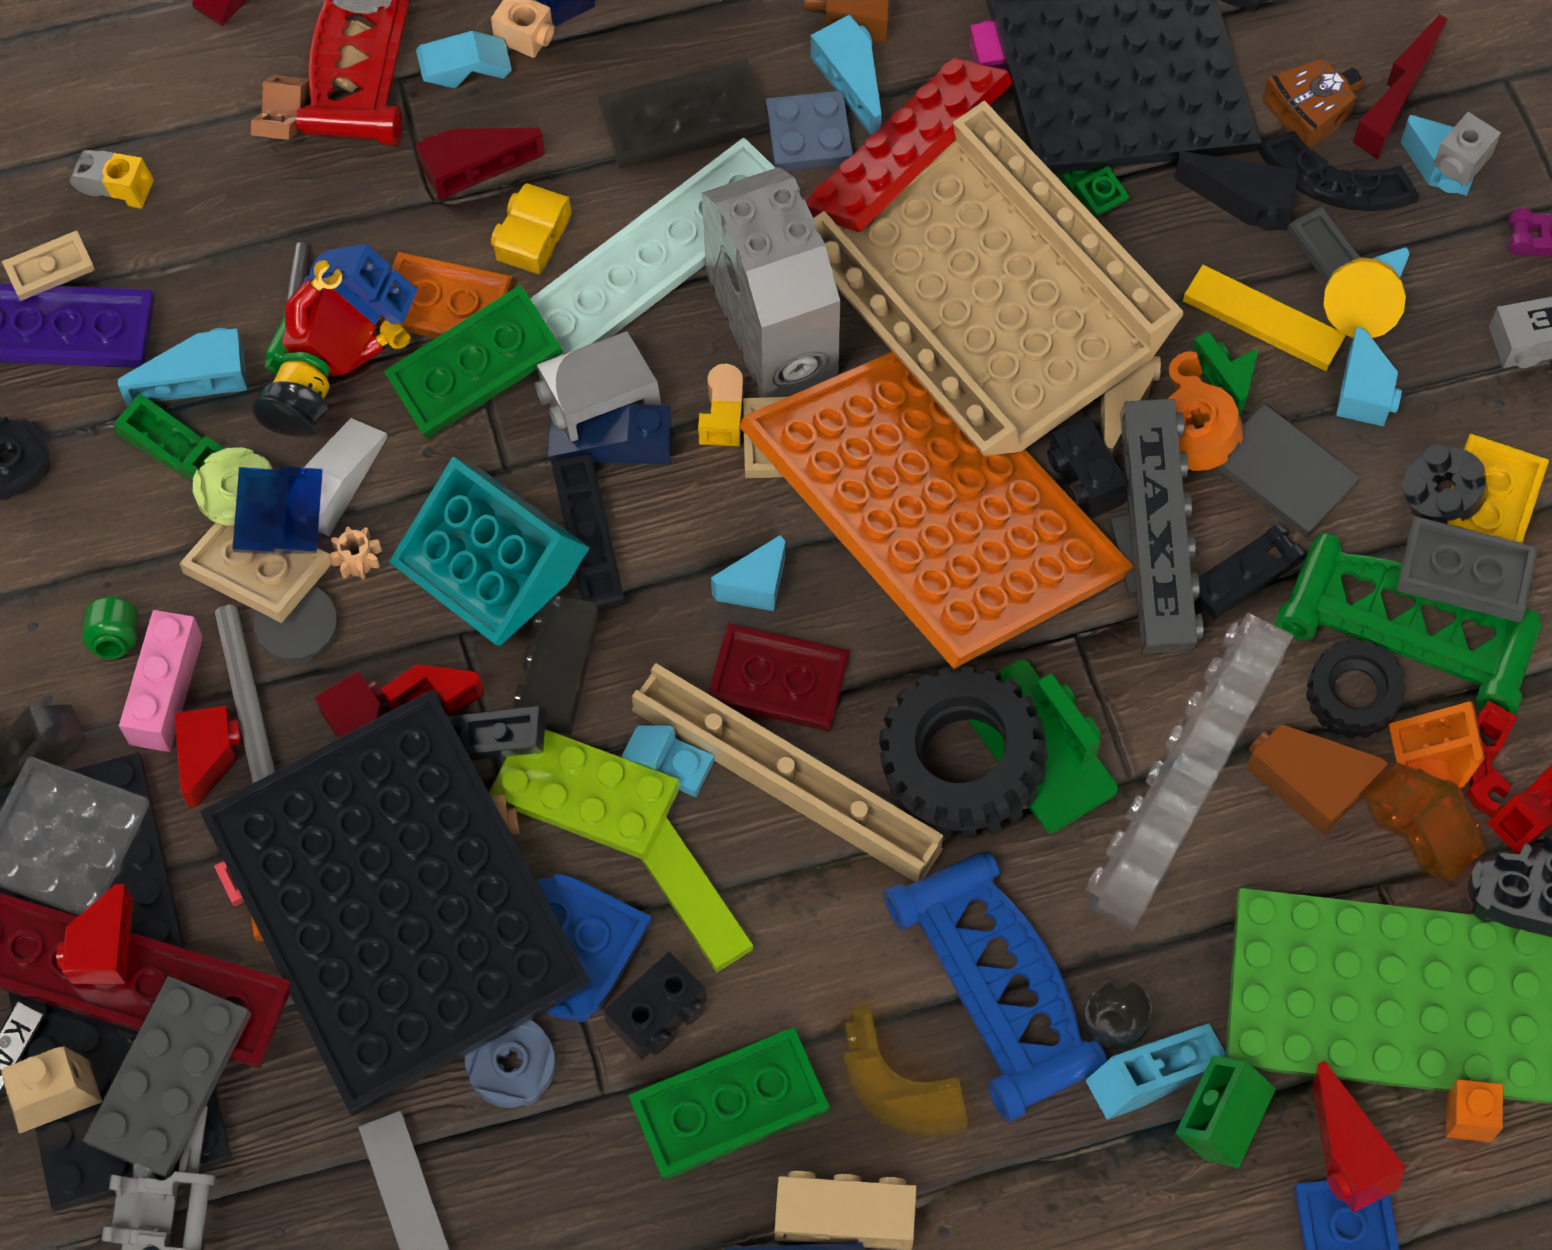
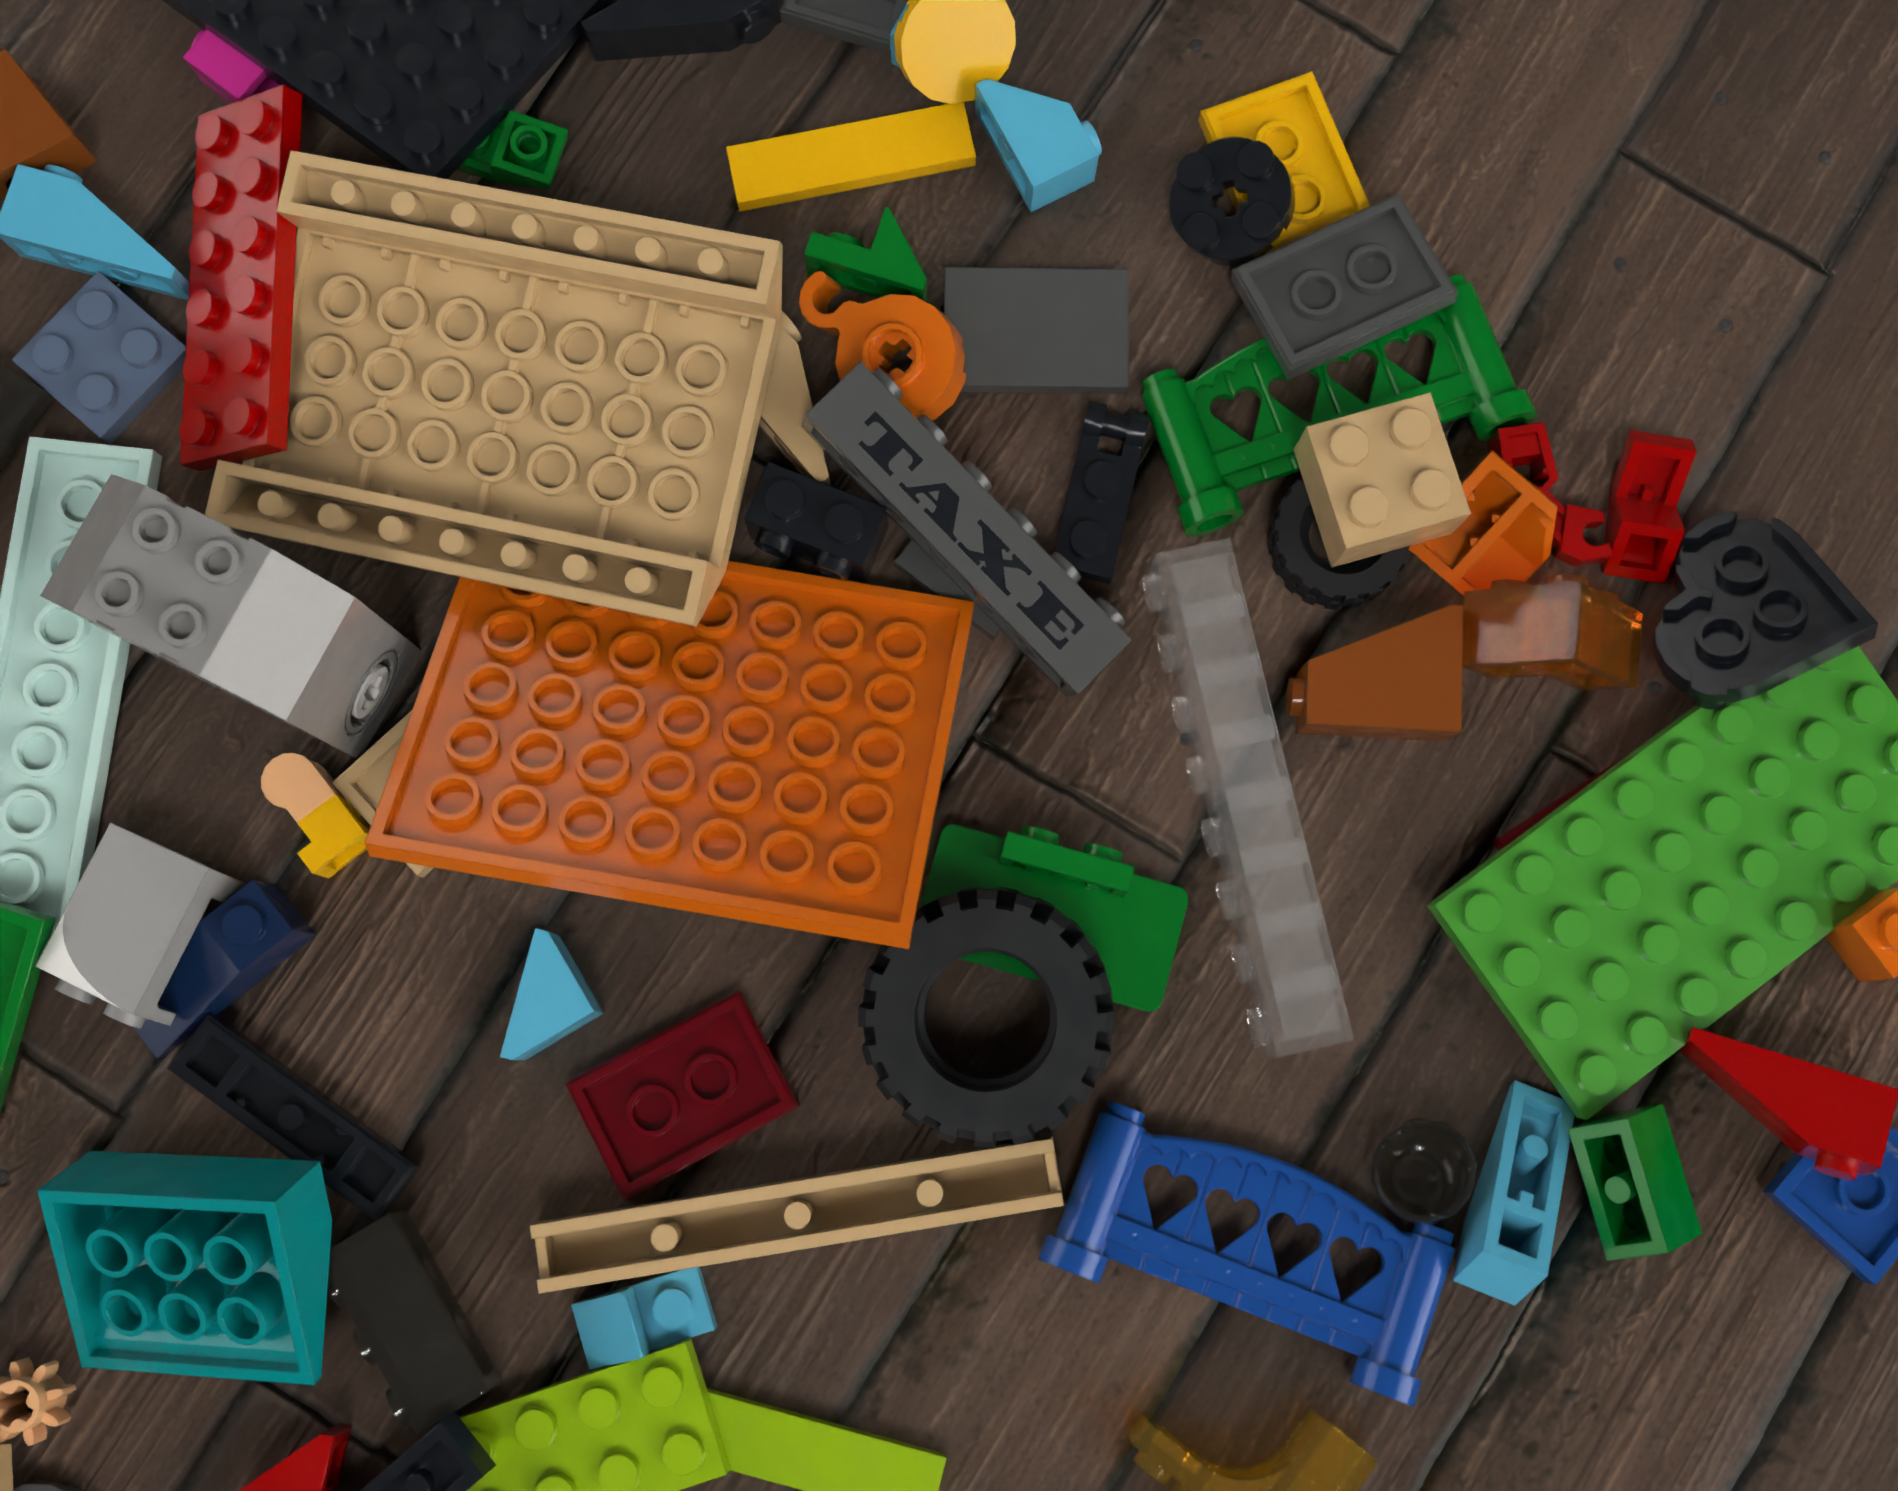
camera: 45 degrees left, 15 degrees up
none -> tan brick [1293,392,1471,568]

